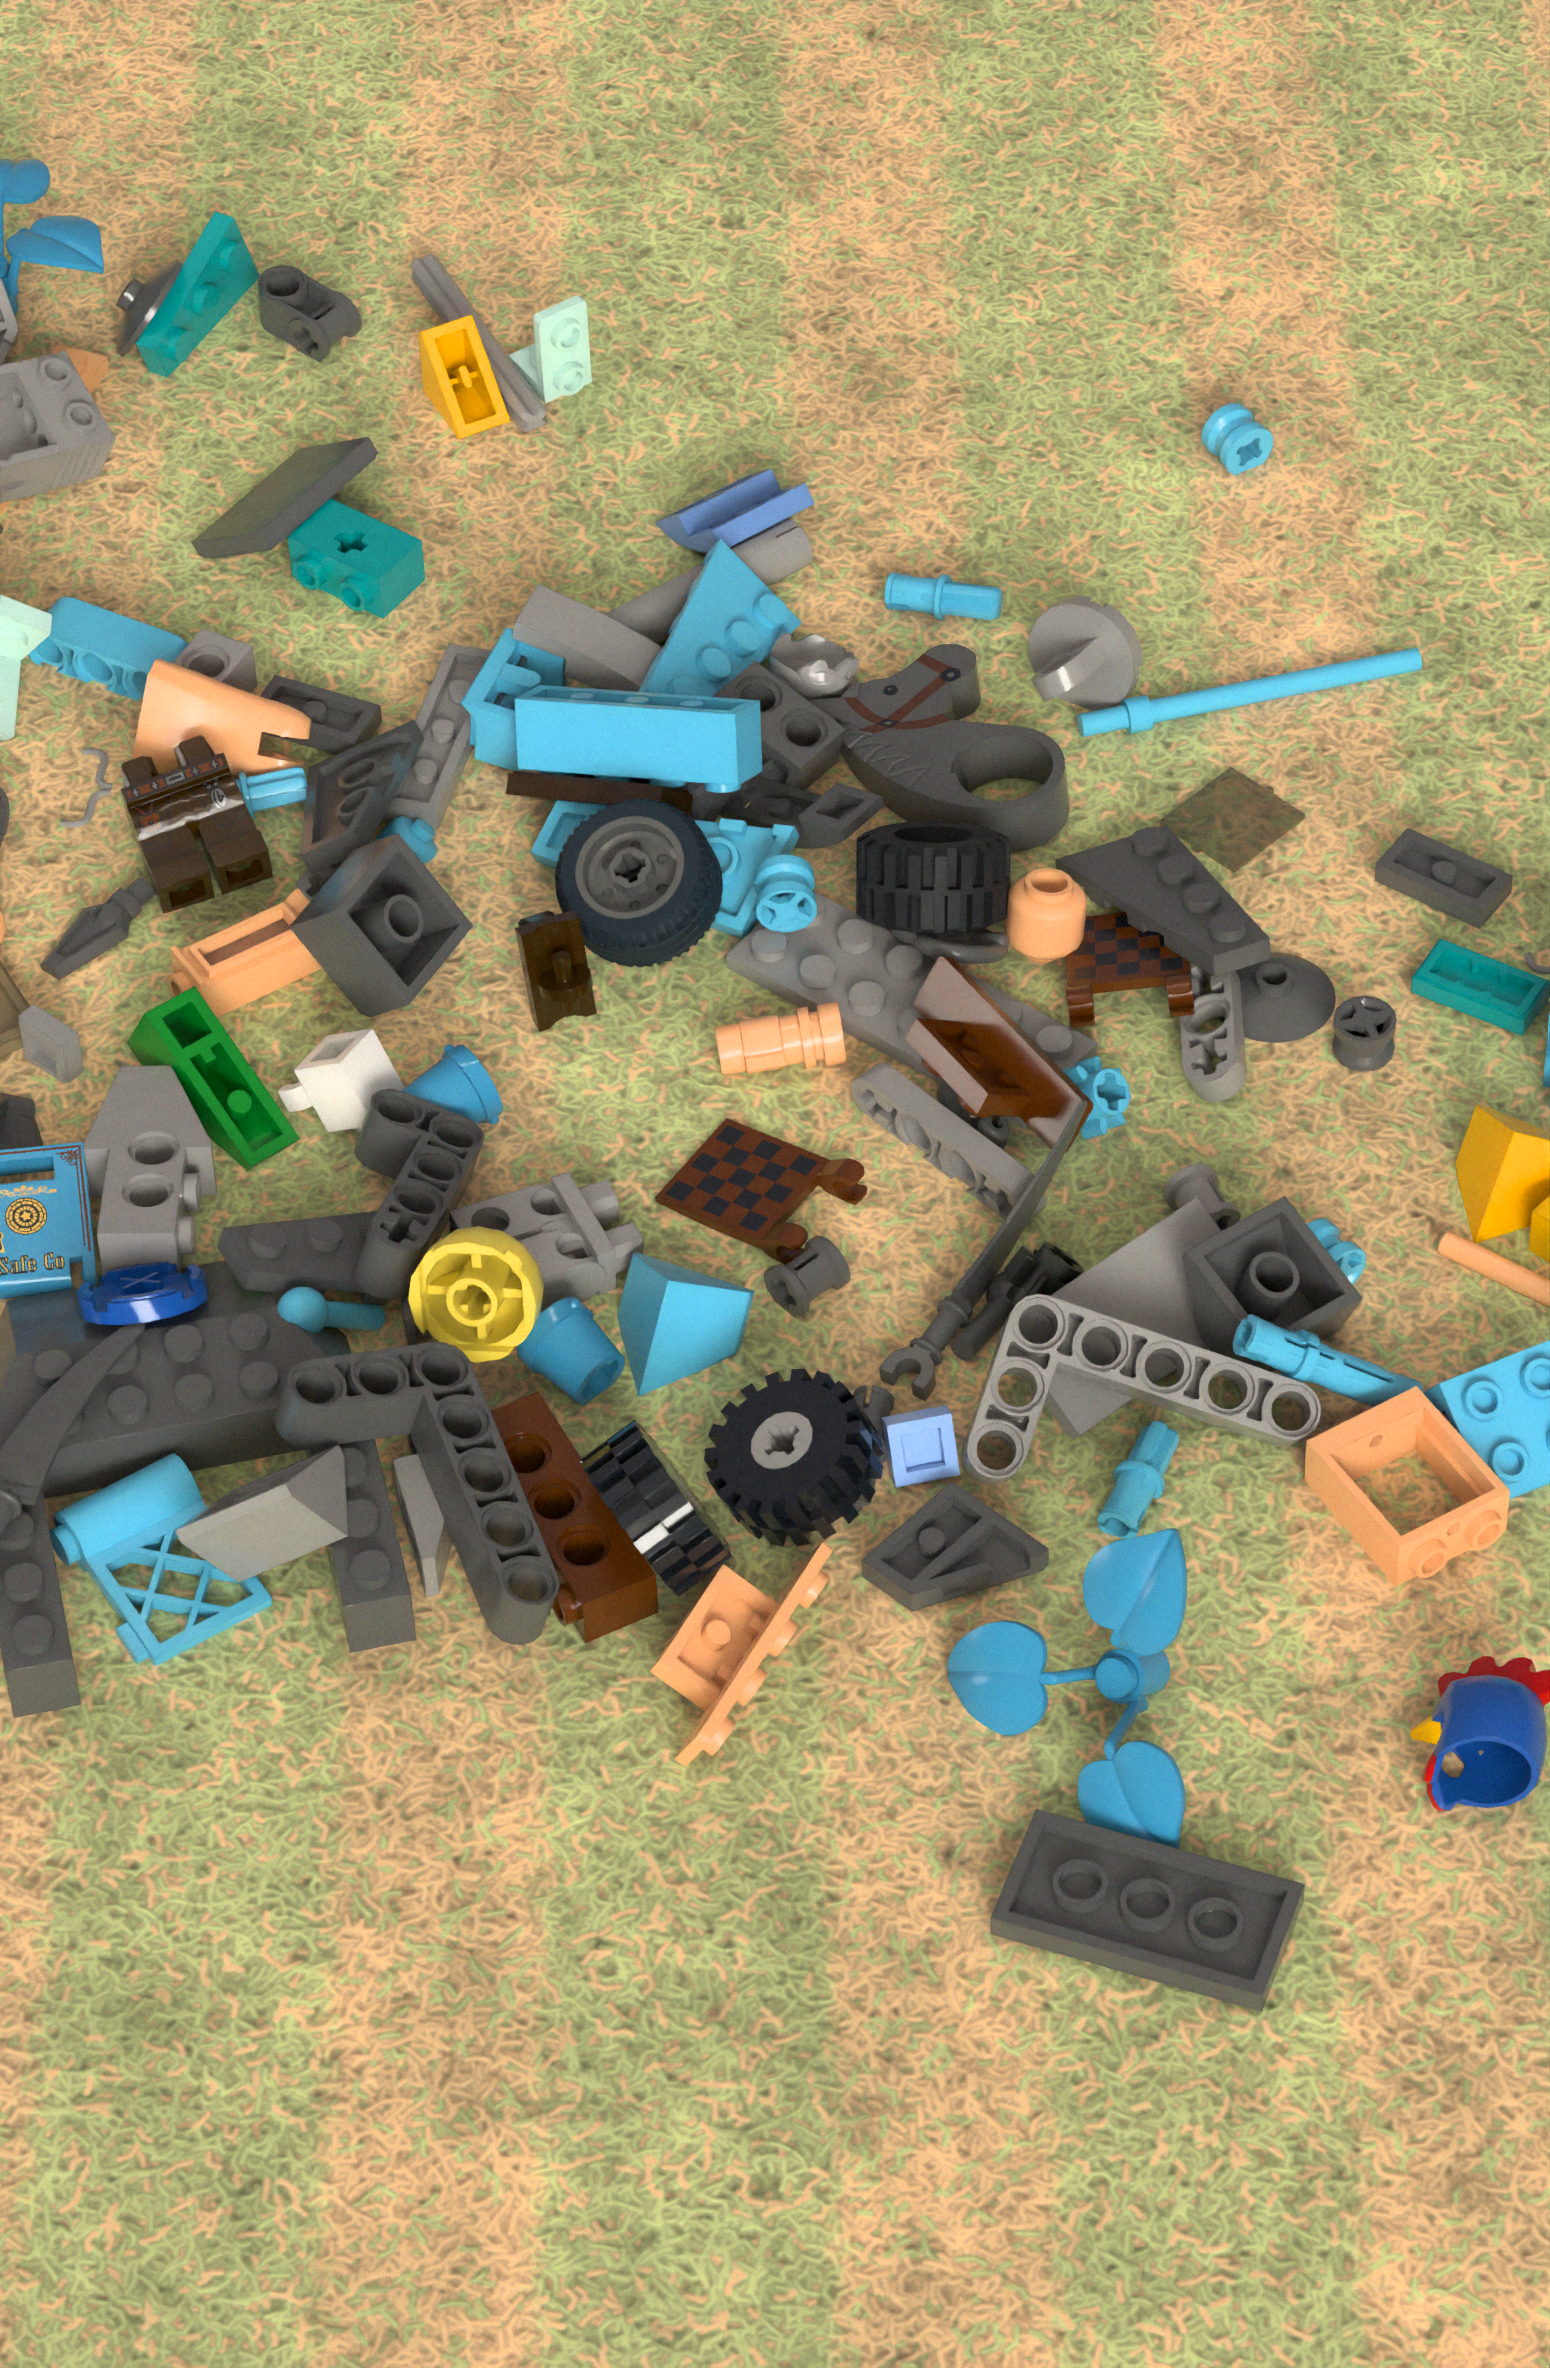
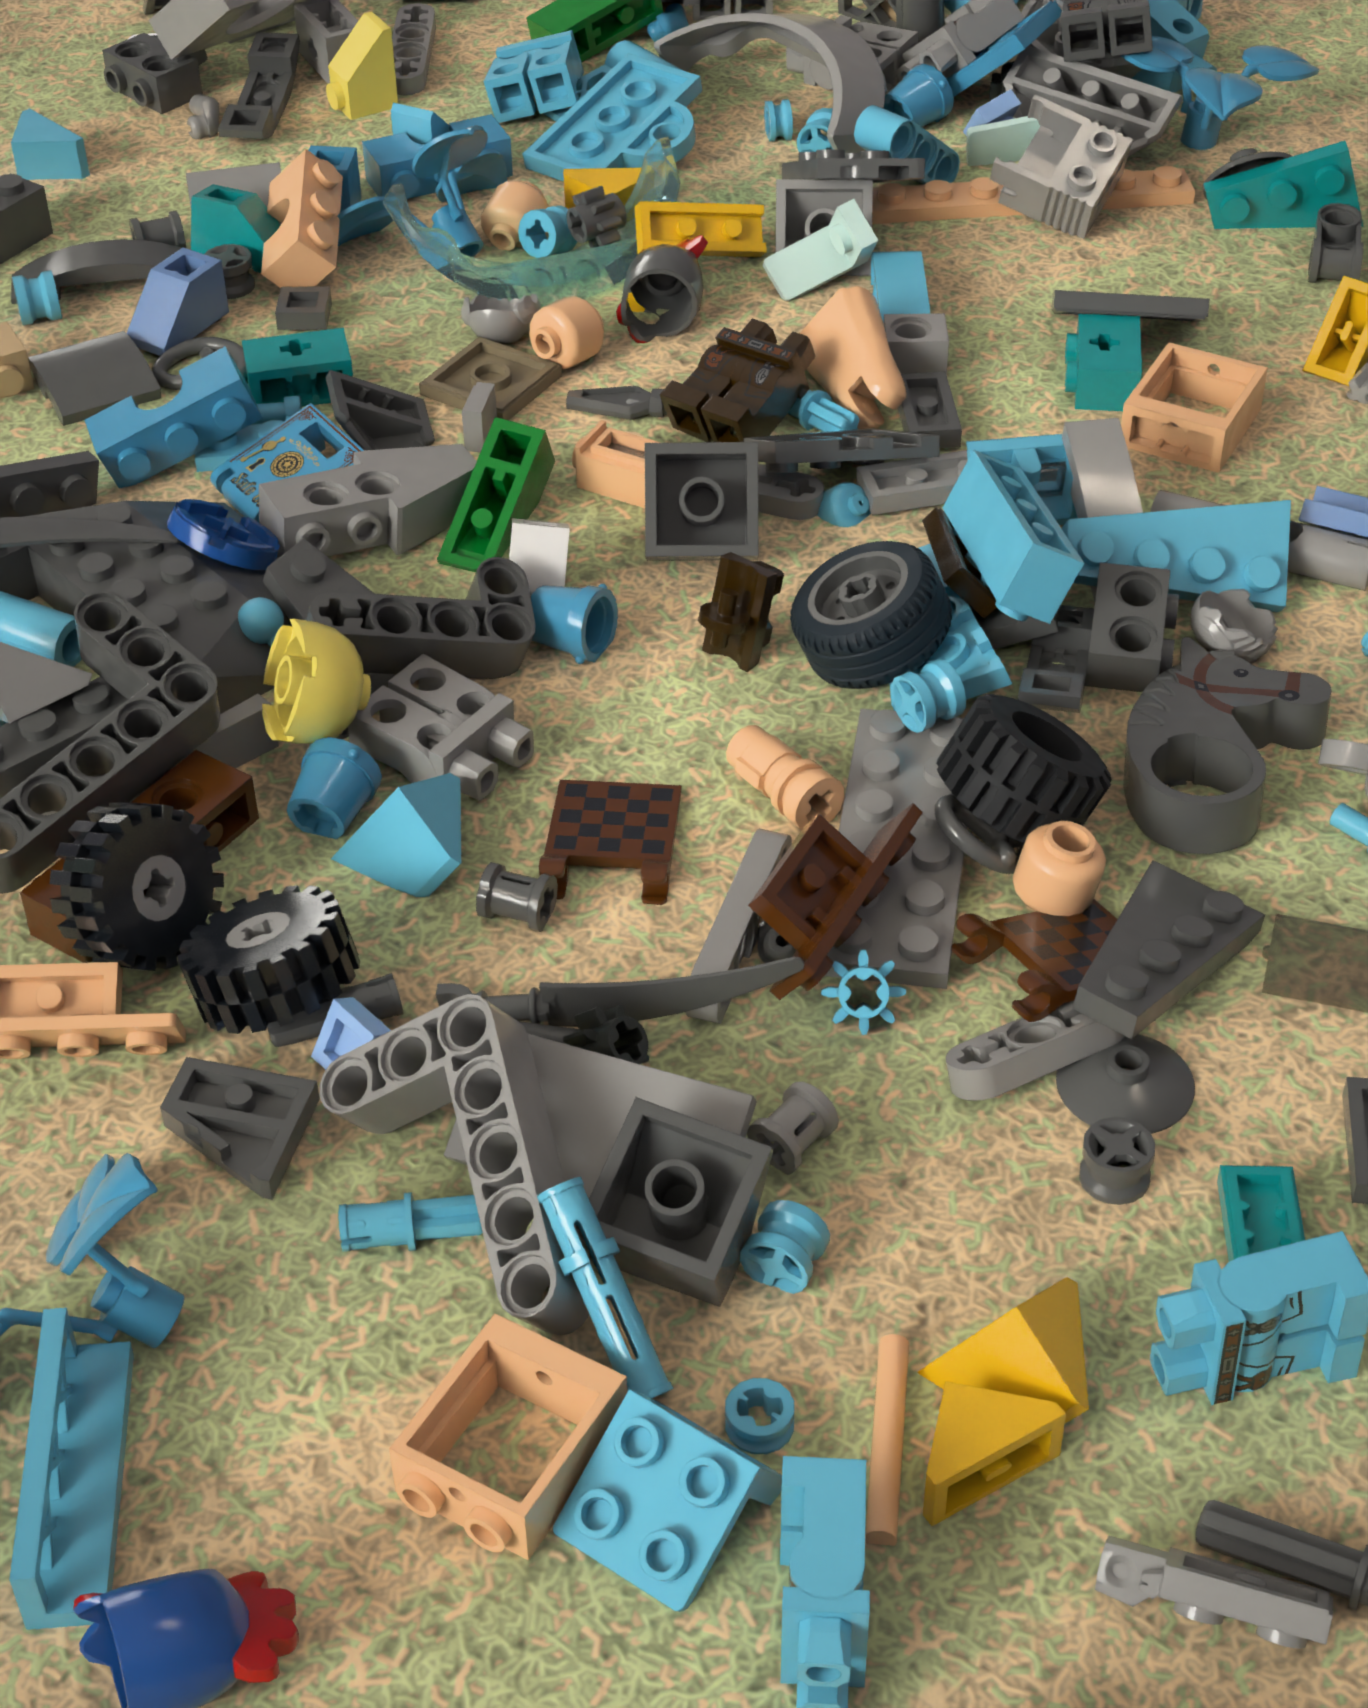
camera: 60 degrees right, 5 degrees down
none -> medium azure fence [9,1308,134,1630]
none -> medium azure bush [725,1378,794,1454]
none -> light nougat window [1121,342,1268,473]

